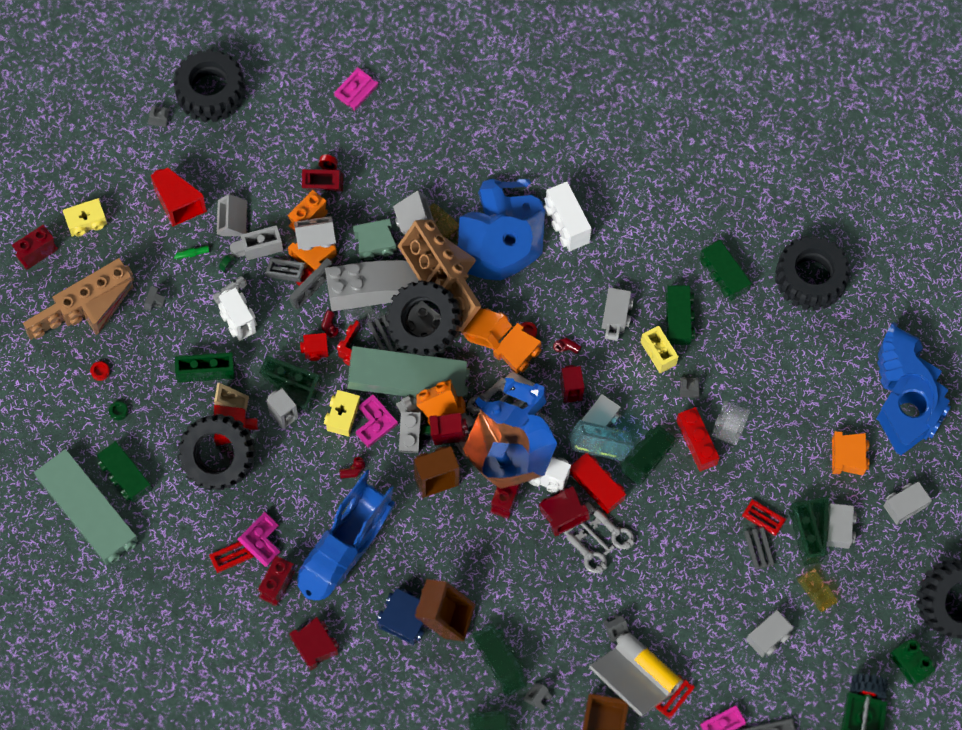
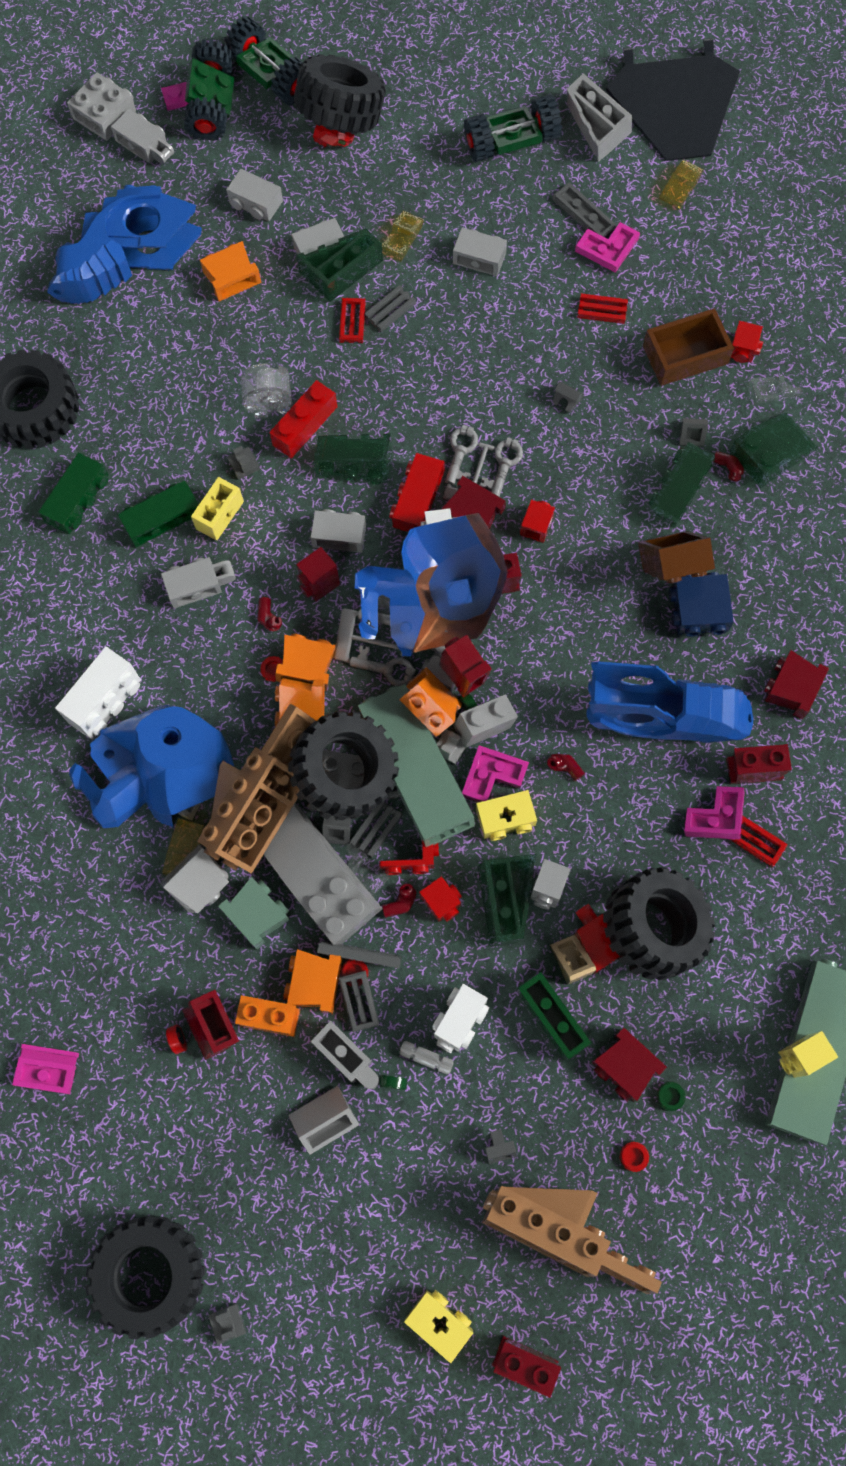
camera: 115 degrees left, 5 degrees up
dark green brick [97,441,152,504] -> none
red slope [151,167,207,227] -> none
green piece [174,245,210,259] -> none
light grey brick [294,216,336,250] -> none
reddish brown piece [414,446,459,498] -> none
clear light blue brick [568,420,634,461] -> none
light grey door [589,632,683,717] -> none
dark green brick [889,638,936,688] -> none
none -> red brick [520,500,555,543]
none -> dark red hips [591,1027,667,1102]
none -> dark red arm [713,451,744,482]
none -> light yellow brick [778,1031,838,1078]

